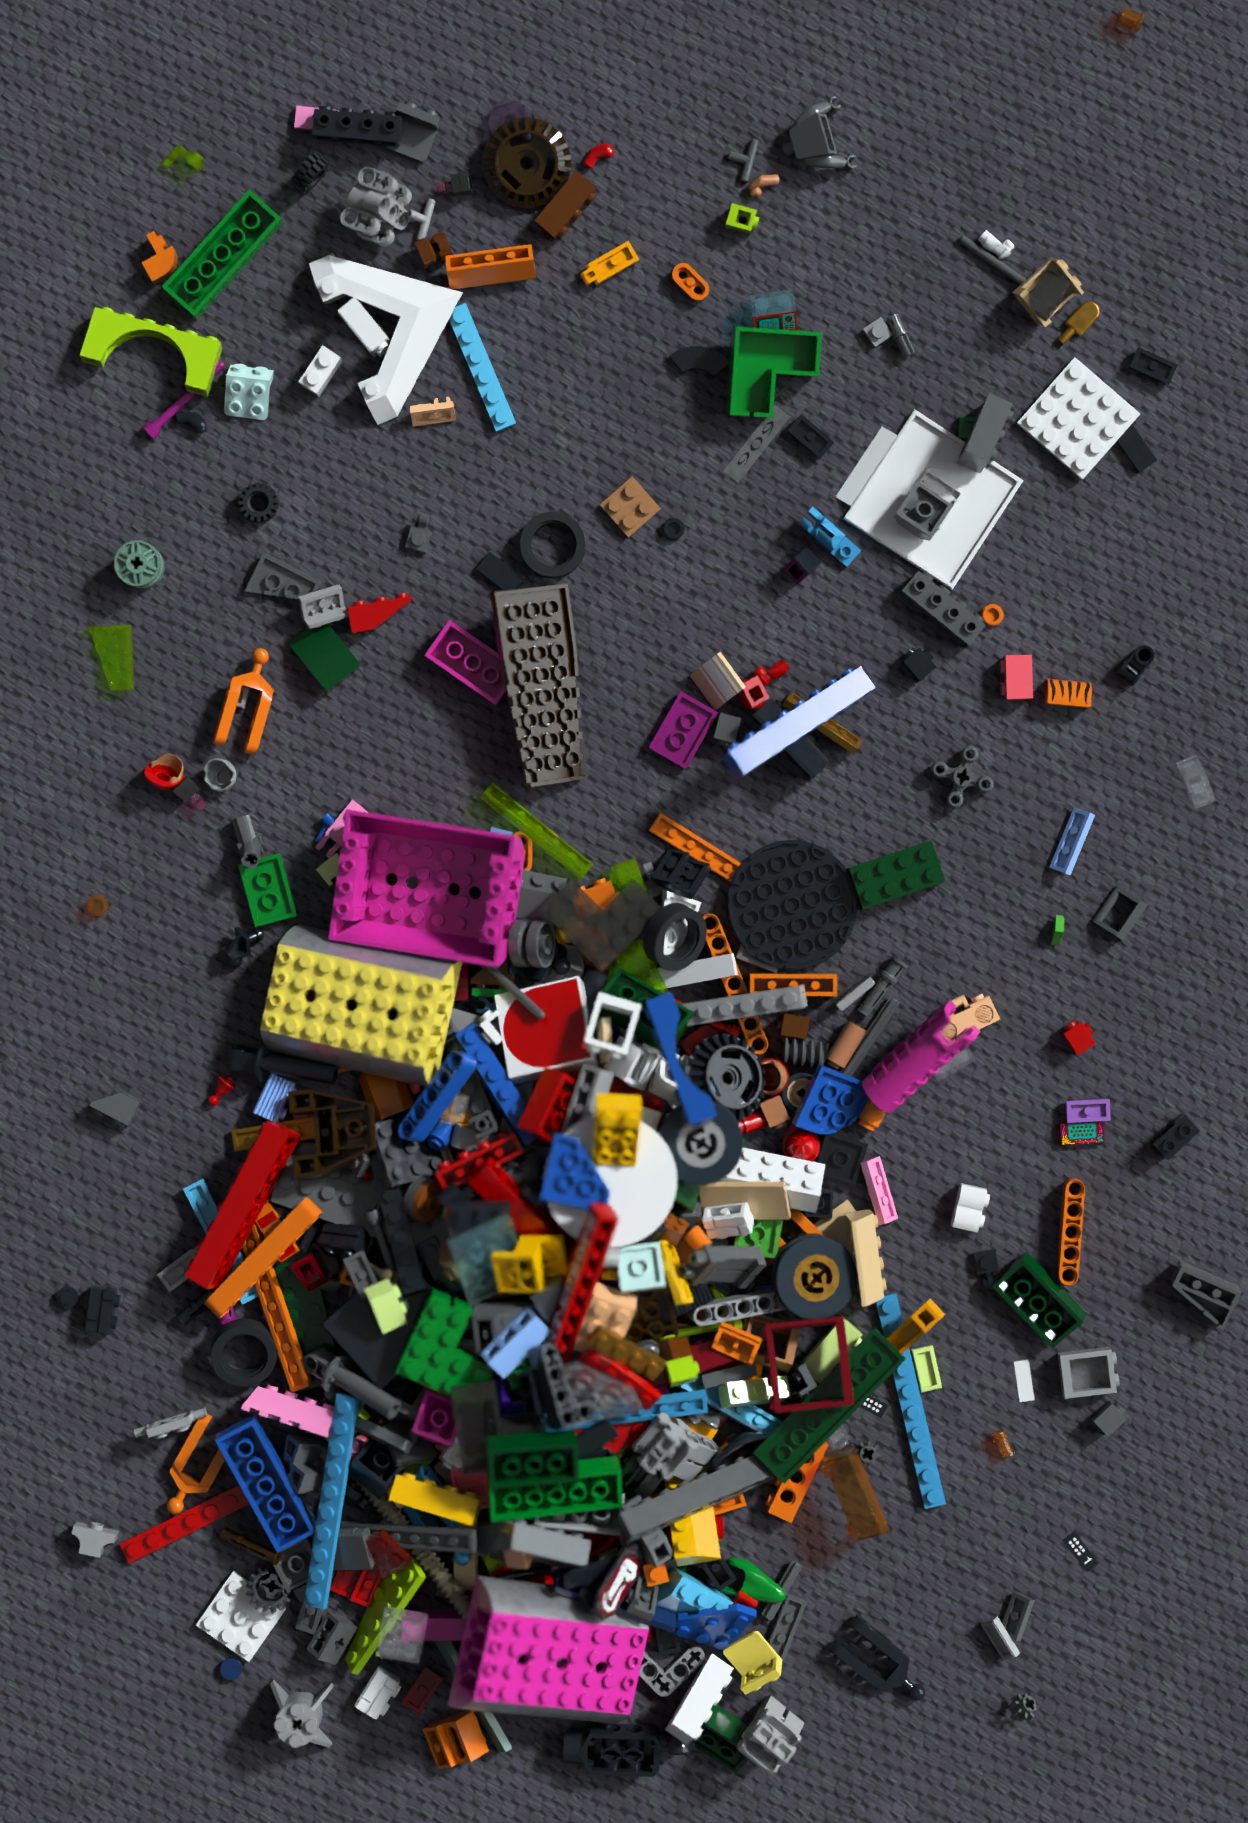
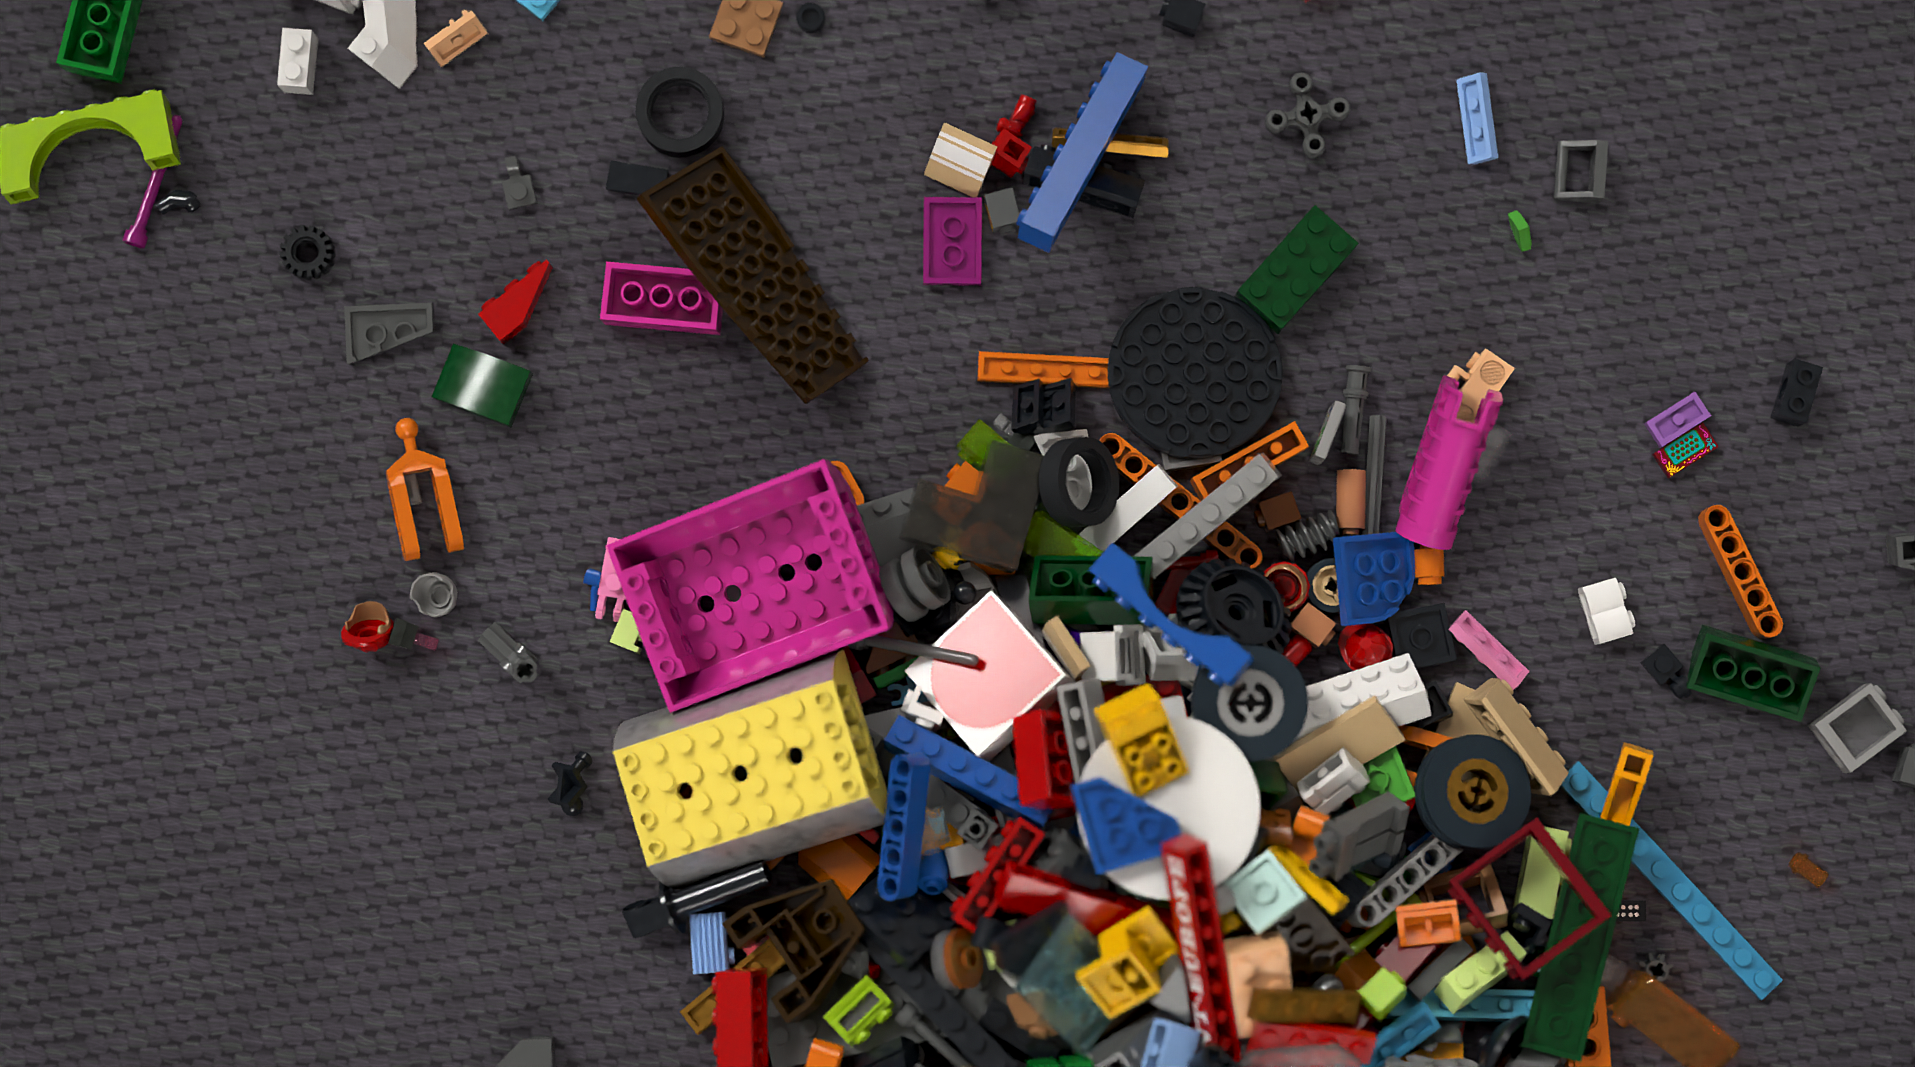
camera: 30 degrees left, 5 degrees down
clear orange plate [87,895,109,916] -> none
clear neon green wing [88,625,134,691] -> none
sand green wheel [114,541,164,589] -> none
orange brick [142,231,177,285] -> none
red piece [208,1075,236,1106] -> none
light aqua bracket [224,364,274,420] -> none
green plate [238,853,298,927] -> none
light grey bracket [298,584,349,629] -> none
clear neon green tile [480,783,594,879] -> none
white window [583,992,641,1060] -> none
yellowish green tile [911,1345,942,1393] -> none
white sticker [1014,1360,1034,1402] -> none
red brick [1061,1020,1096,1055] -> none
none -> lime window [823,975,895,1047]

